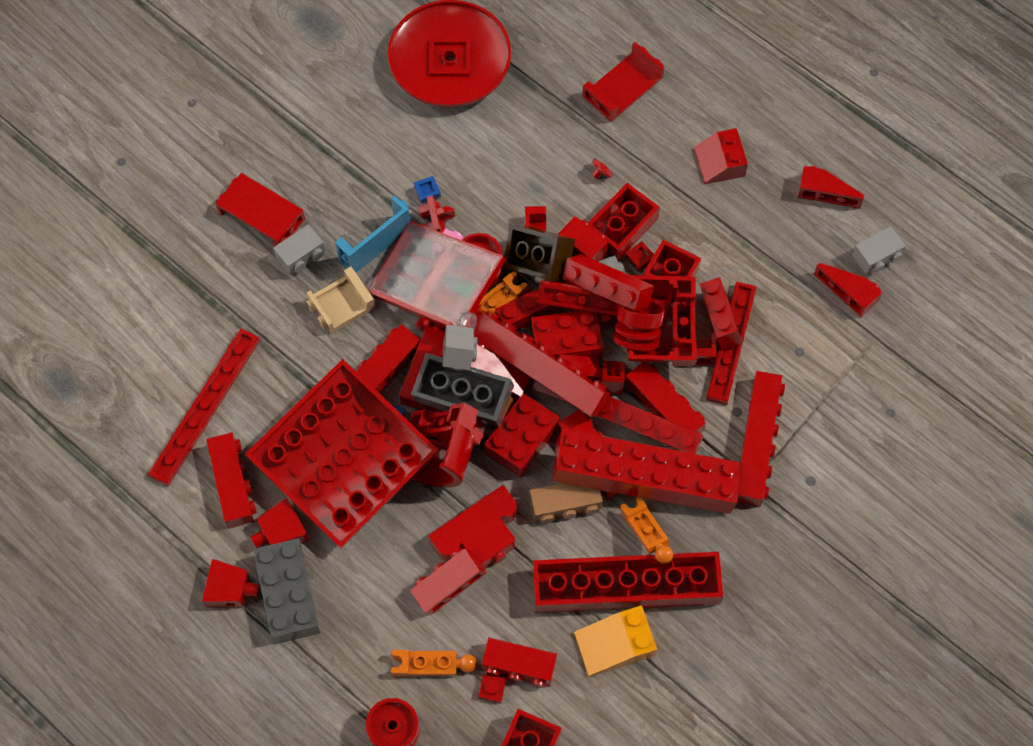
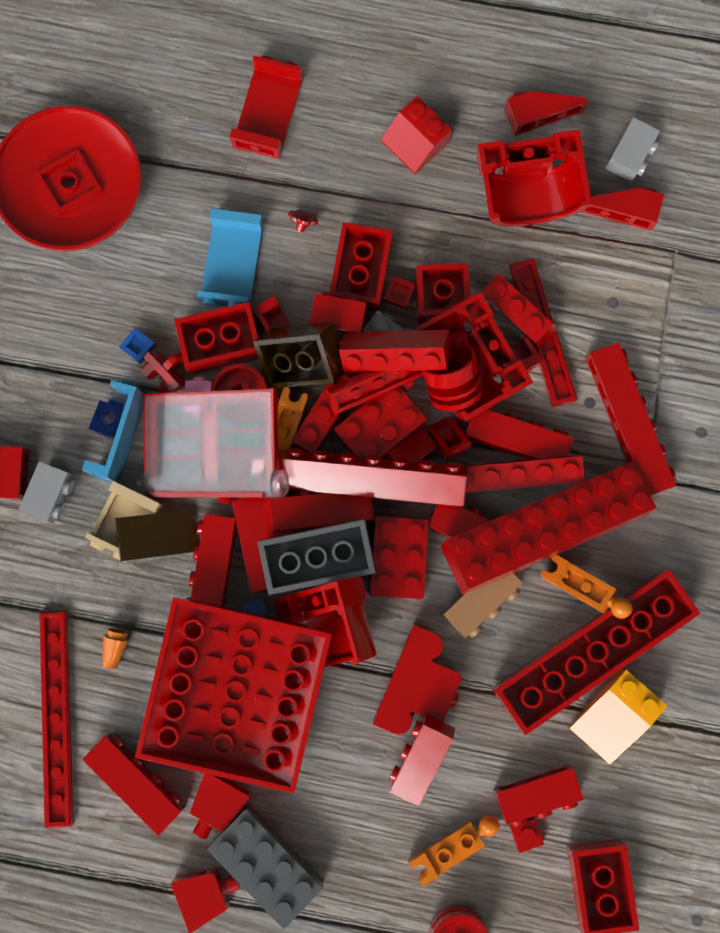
camera: 30 degrees left, 15 degrees up
light grey brick [443,325,477,370] -> none
none -> clear blue brick [88,399,124,440]
none -> orange cone [102,628,129,669]
none -> dark brown piece [115,510,197,562]
none -> red brick [174,302,259,375]
none -> dark azure panel [197,208,263,308]
none -> red piece [476,129,591,227]

